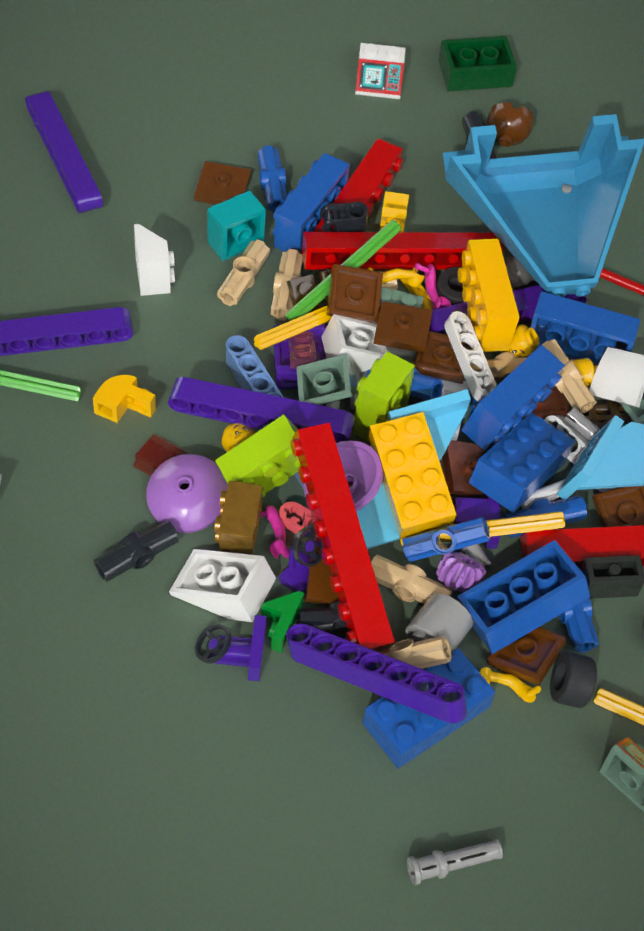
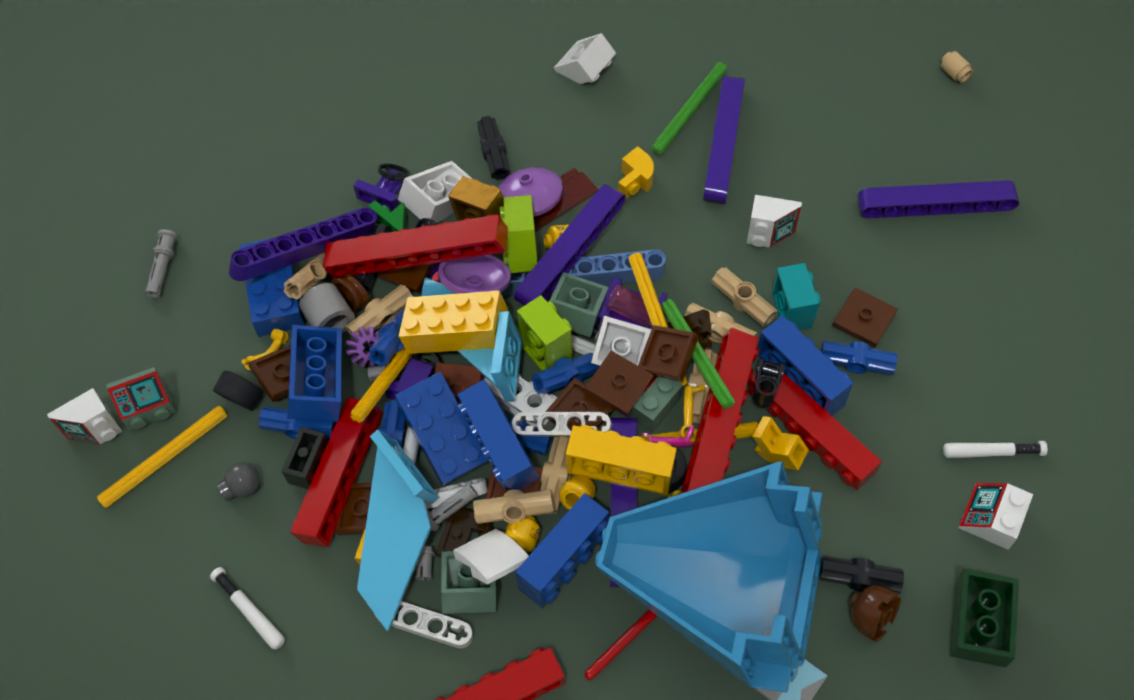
camera: 120 degrees right, 5 degrees up
none -> reddish brown piece [331,273,370,312]
none -> white piece [943,441,1048,458]

